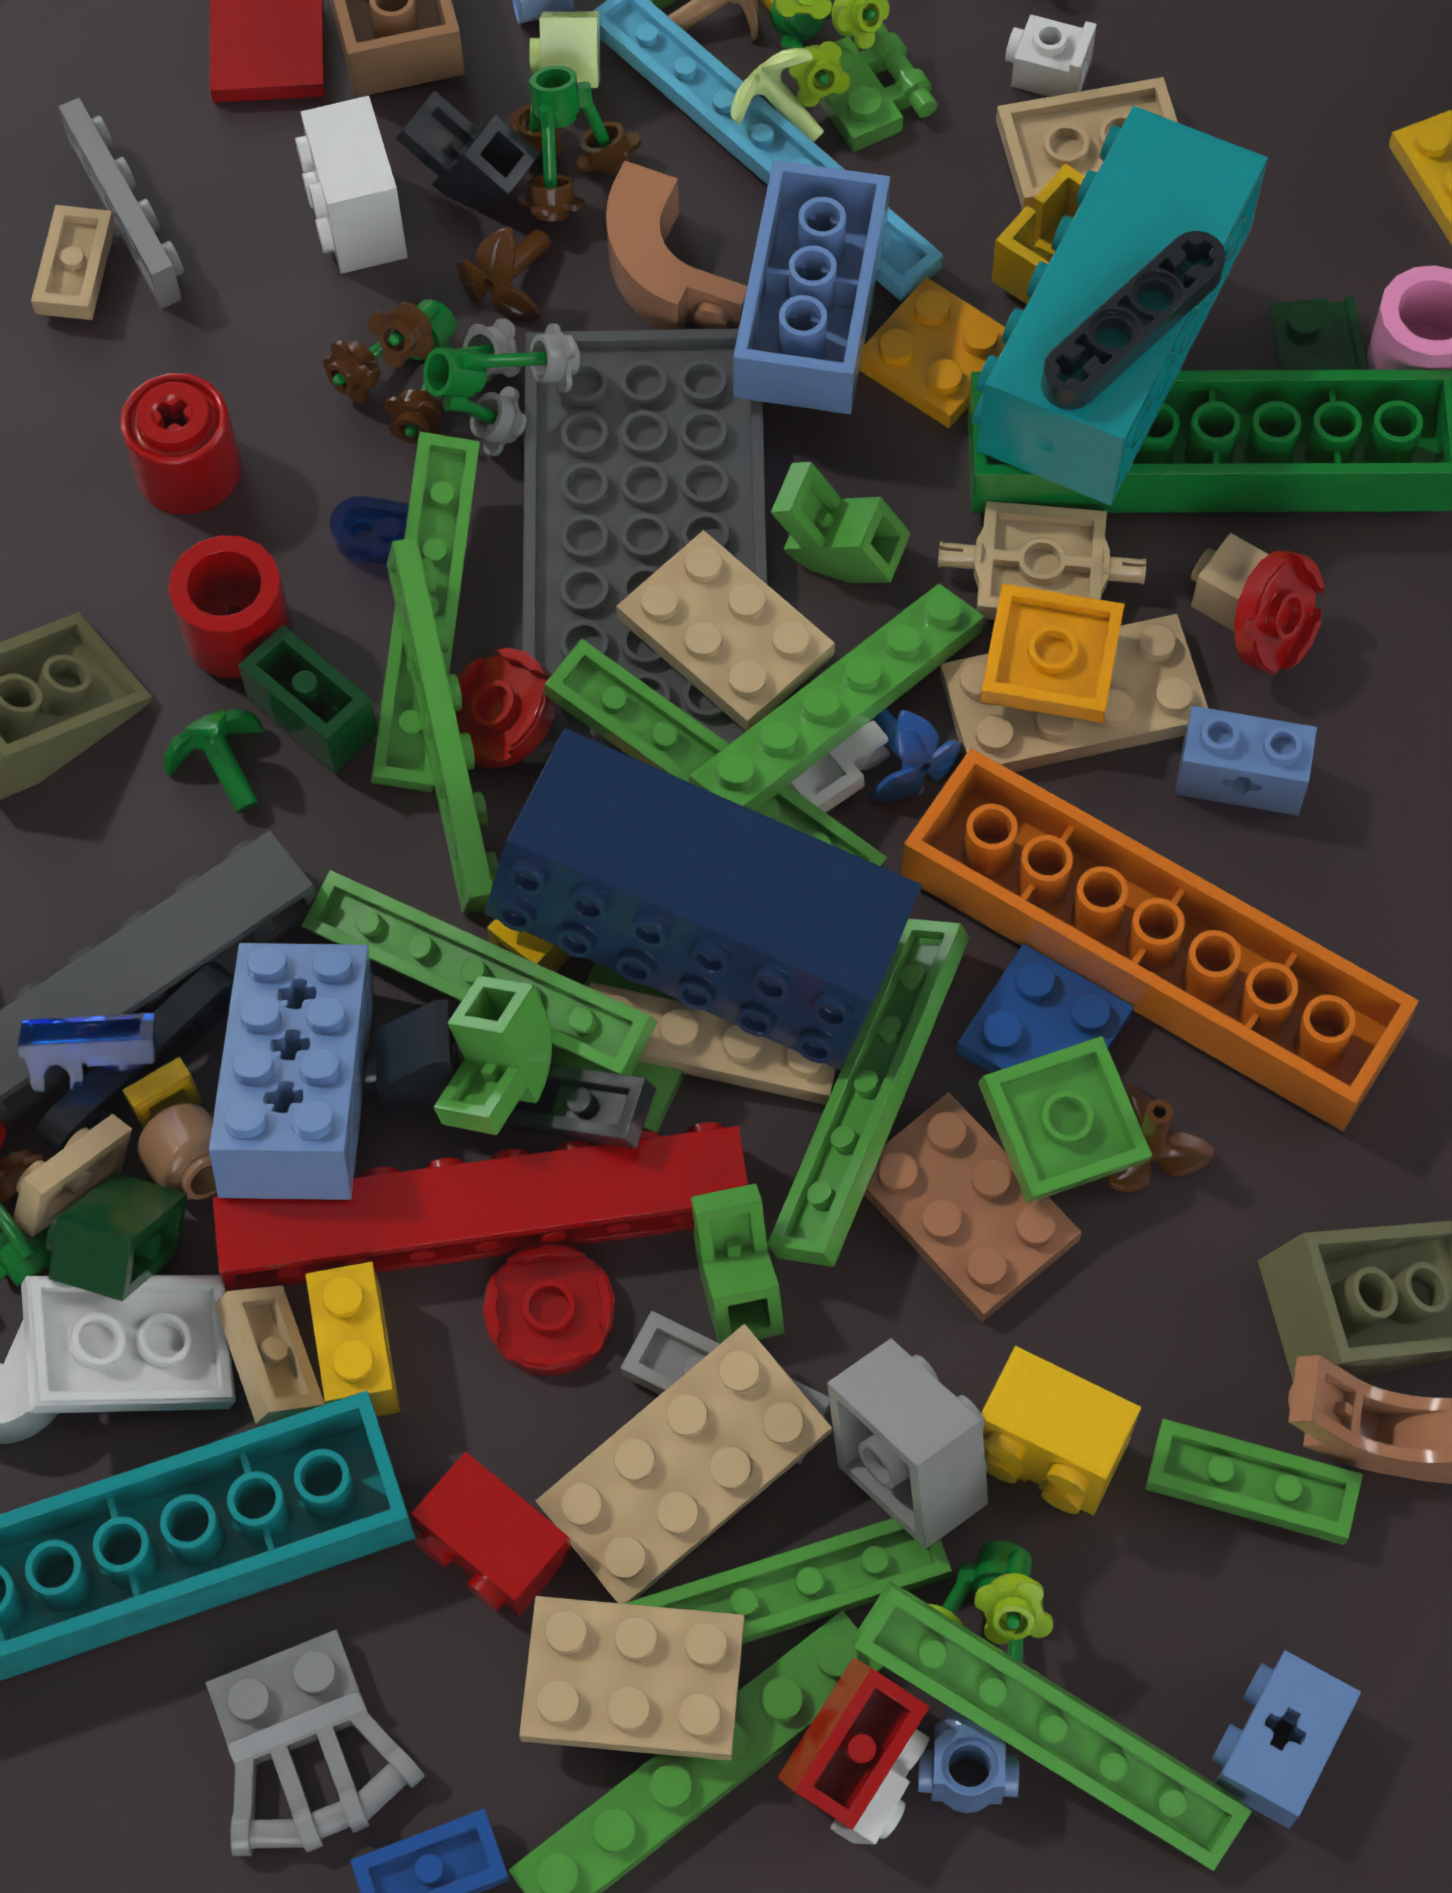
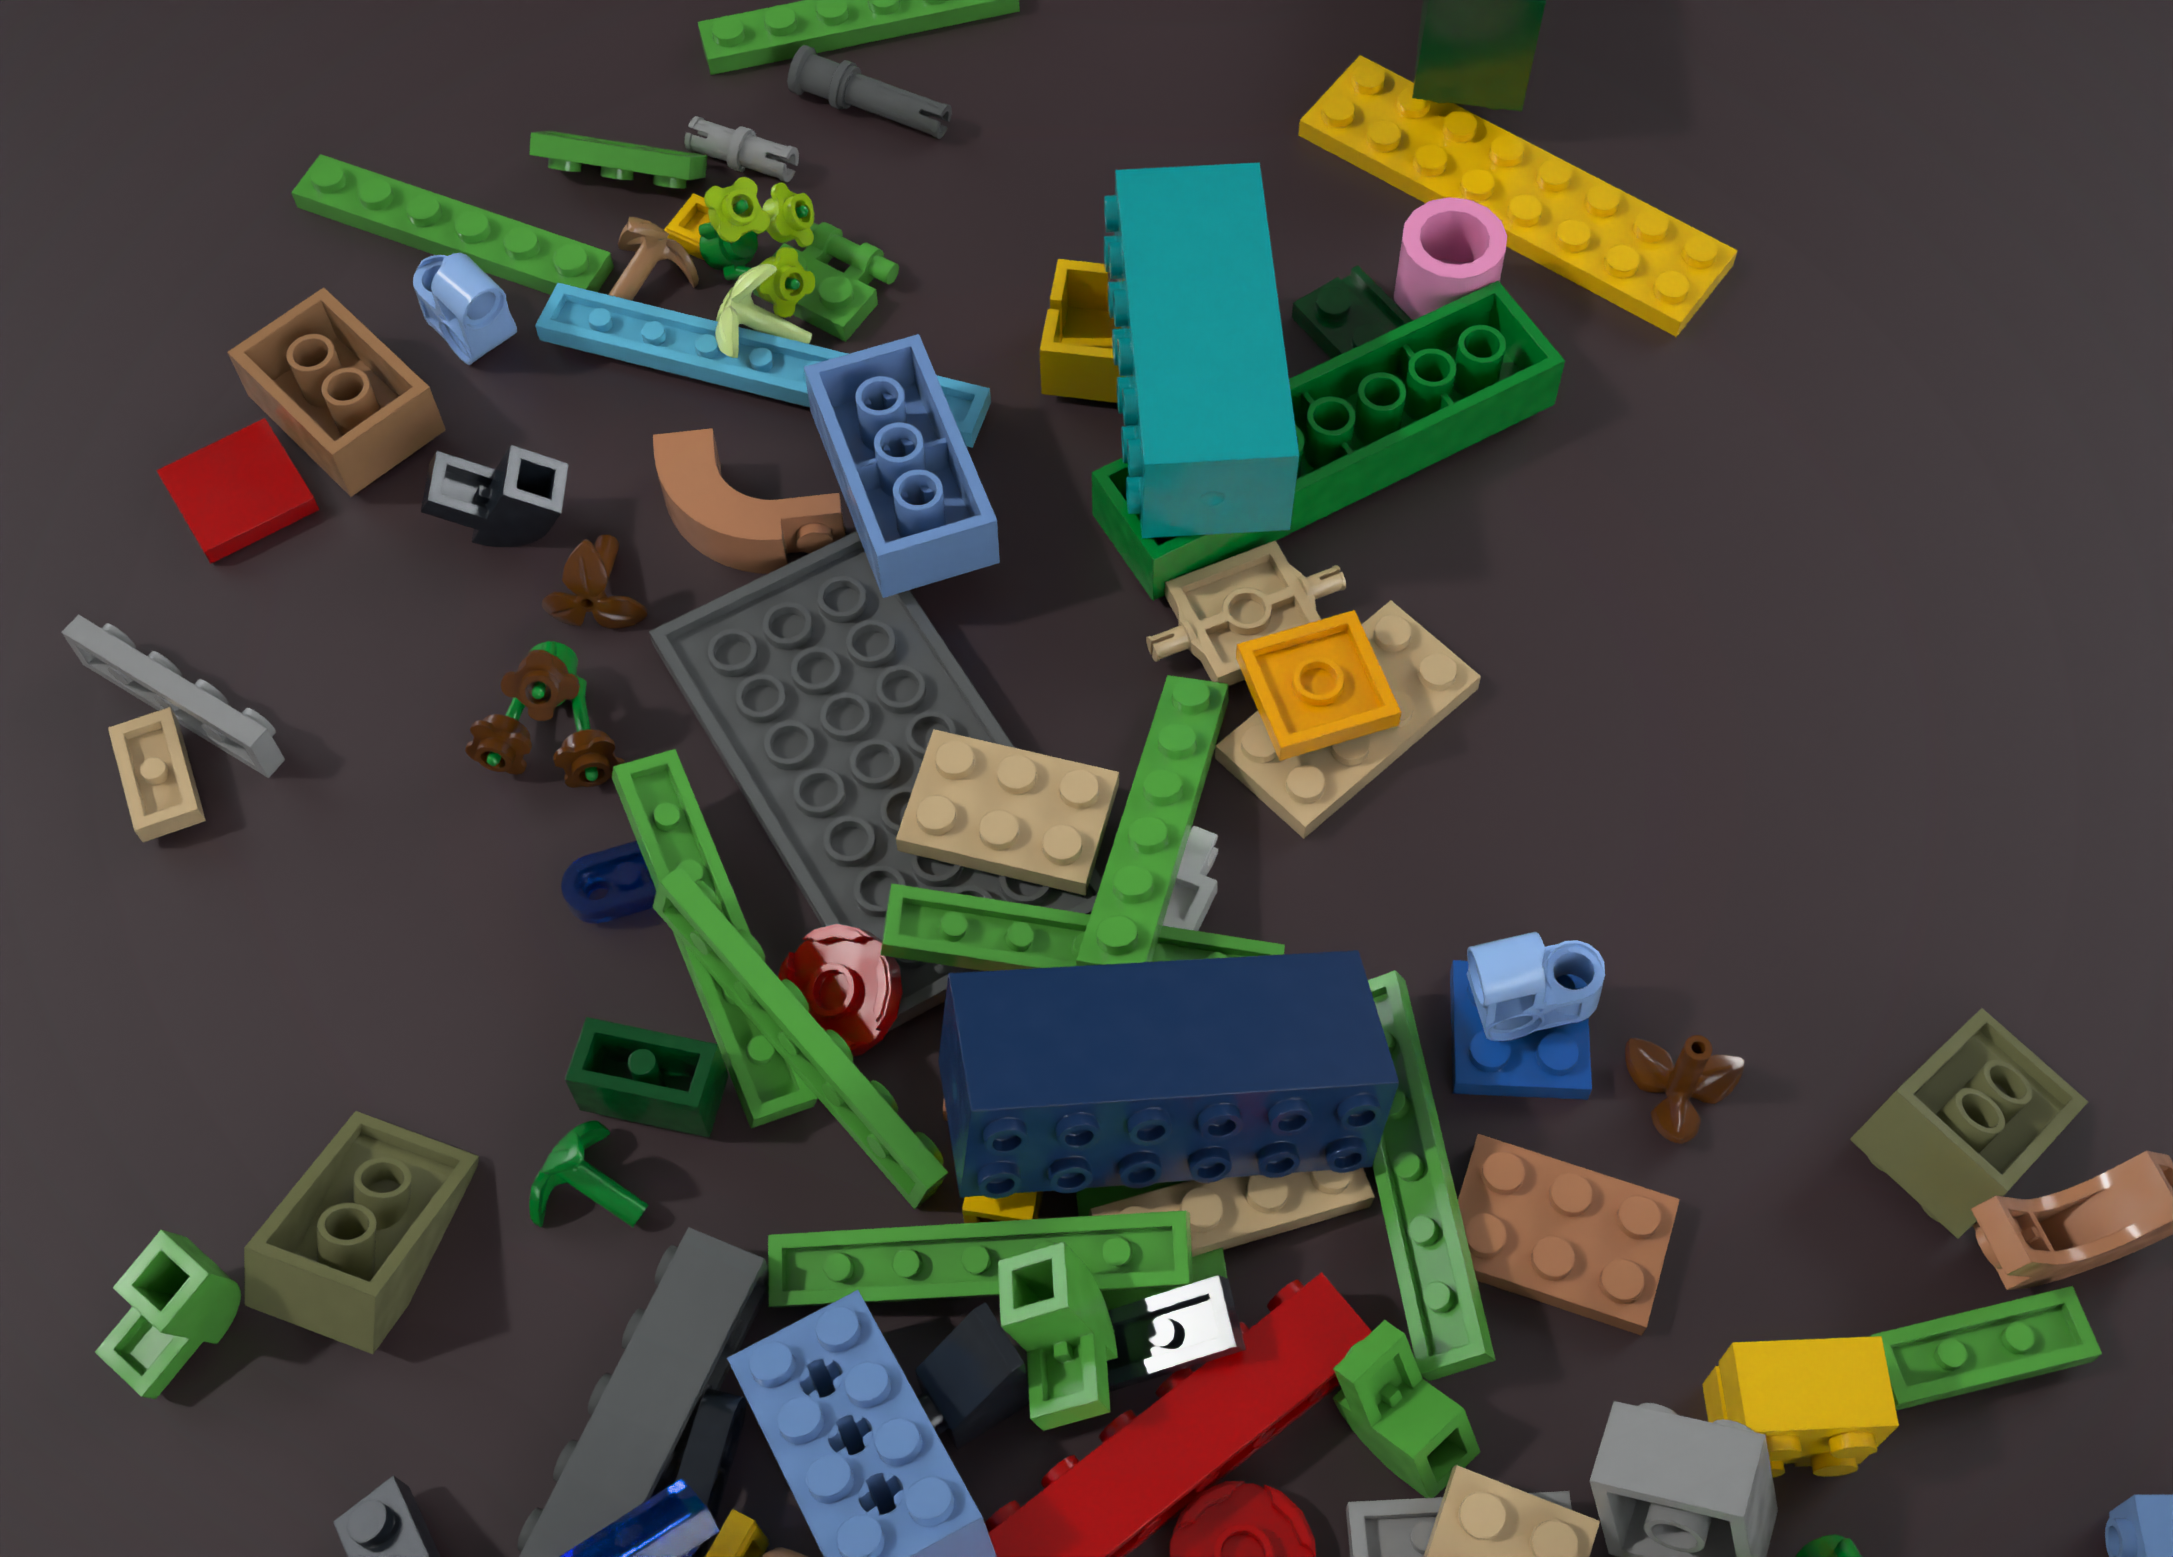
camera: 30 degrees left, 5 degrees down
red piece [120,373,241,515] -> none
red piece [168,535,292,679] -> none
white brick [295,96,408,274] -> none
plant [423,318,580,456] -> none
plant [508,66,642,221] -> none
yellowish green brick [530,11,600,88] -> none
bright green brick [771,462,911,583] -> none
light orange plate [859,277,1006,428] -> none
blue plant [869,708,962,803] -> none
orange brick [901,748,1419,1132] -> none
bright green plate [978,1036,1152,1204] -> none
tan plate [996,77,1178,210] -> none
white brick [1005,14,1097,97] -> none
black beam [1041,231,1226,410] -> none
medium blue brick [1175,706,1317,816] -> none
tan brick [1190,532,1269,632] -> none
red tile [1234,551,1324,675] -> none
none -> light blue piece [1467,931,1605,1041]

